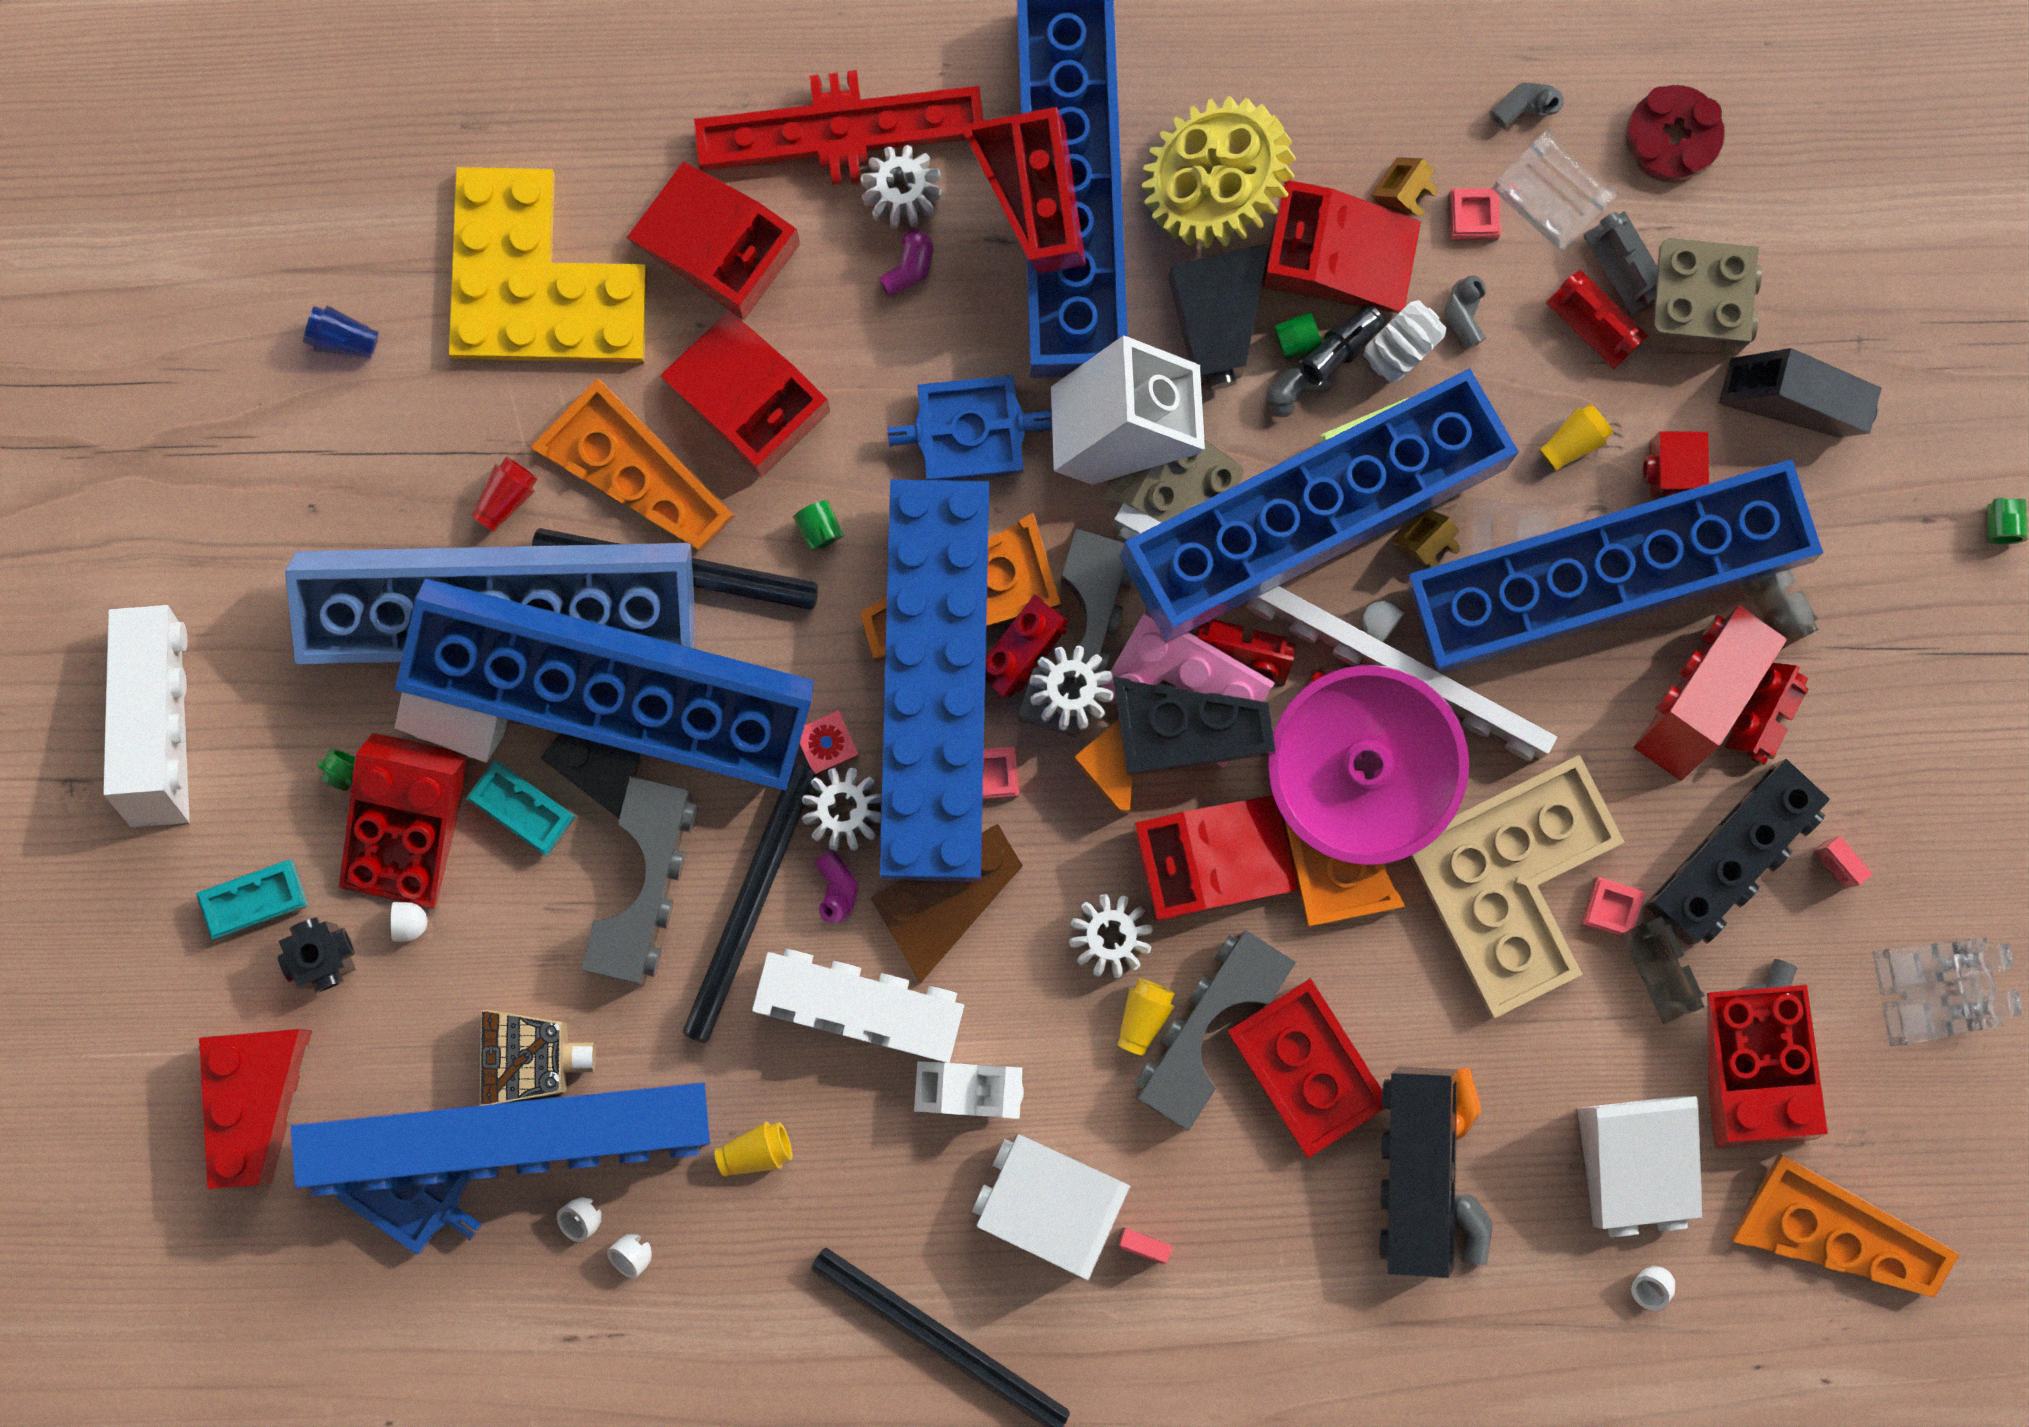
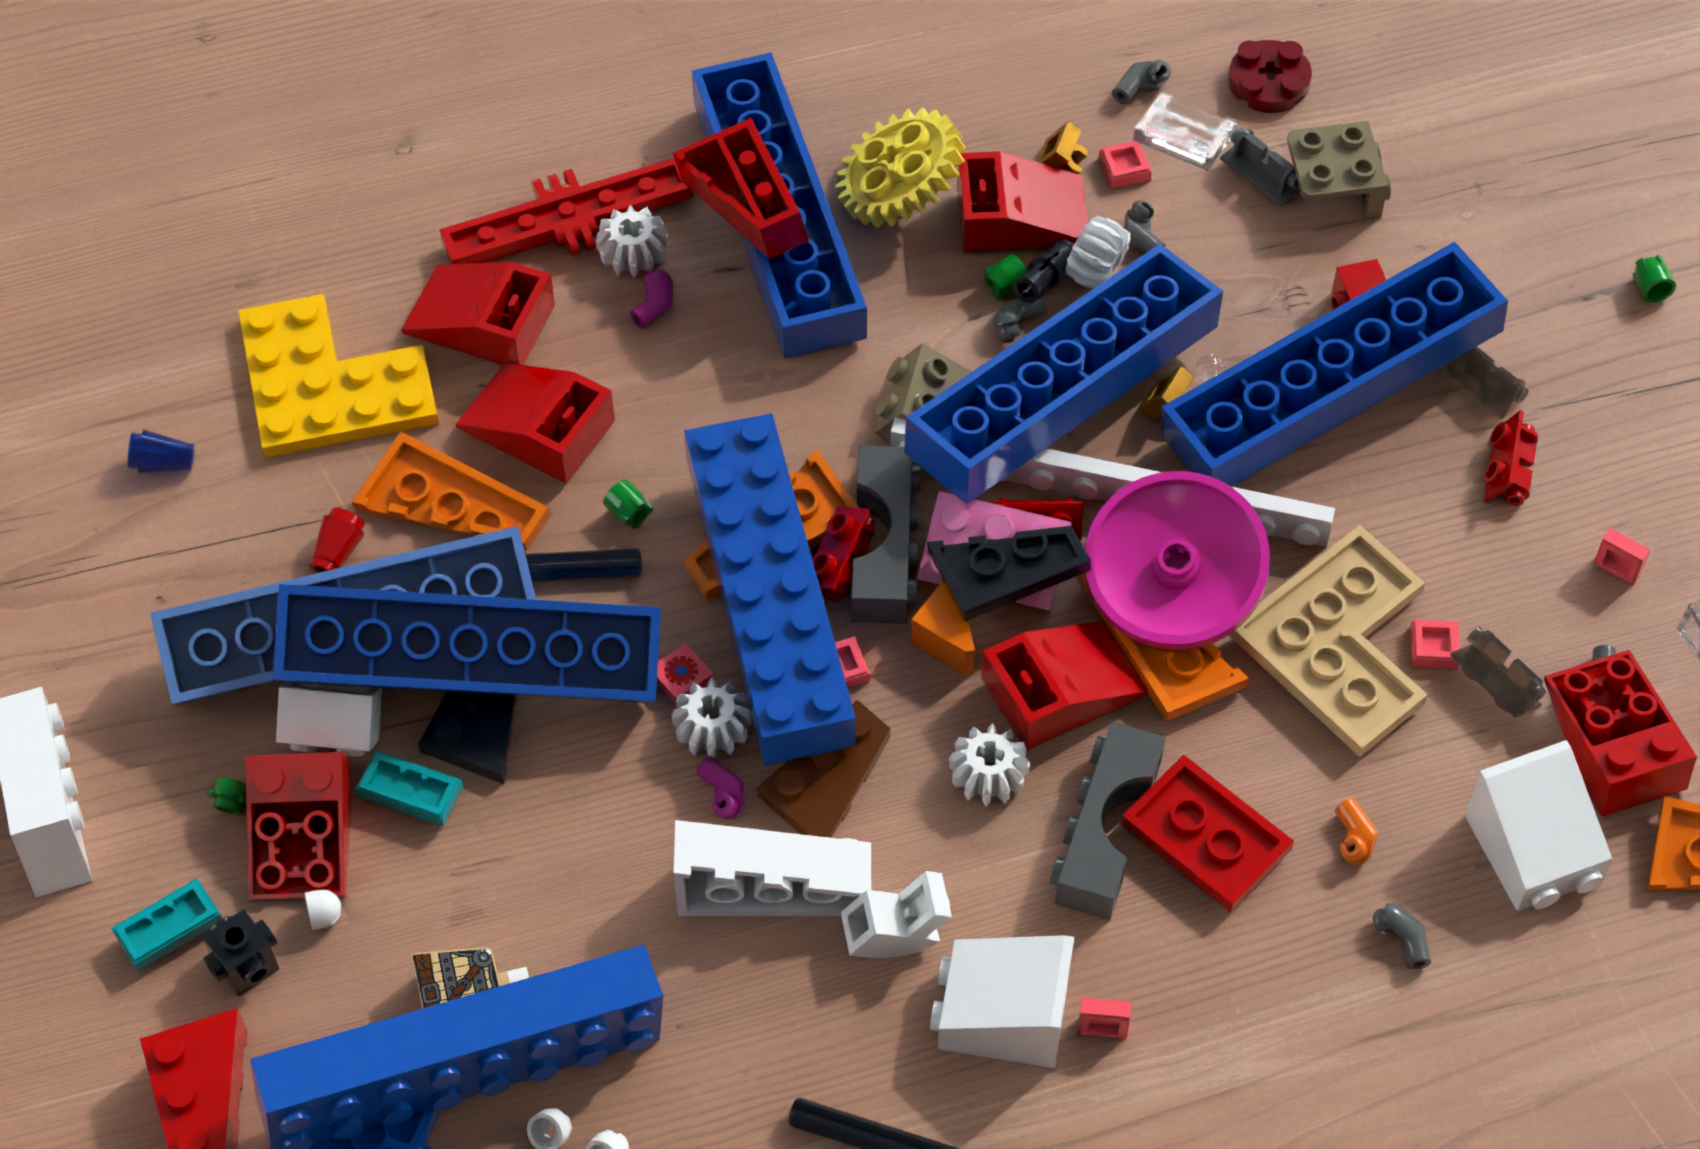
camera: 10 degrees left, 25 degrees down
dark grey arch [581,776,698,985] -> none
black axle [683,764,816,1043] -> none
yellow cone [715,1121,793,1177] -> none
blue plate [887,375,1052,481] -> none
white gear [1029,646,1113,731] -> none
white slope [1051,335,1205,485] -> none
yellow cone [1117,978,1175,1056] -> none
black slope [1168,244,1268,390] -> none
white hinge [1362,601,1405,643] -> none
black brick [1379,1067,1458,1278] -> none
yellow cone [1538,403,1614,472] -> none
red hinge [1545,269,1648,370] -> none
white hinge [1631,1266,1675,1311] -> none
wedge [1633,605,1787,781] -> none
black brick [1644,759,1830,945] -> none
black slope [1719,348,1882,437] -> none

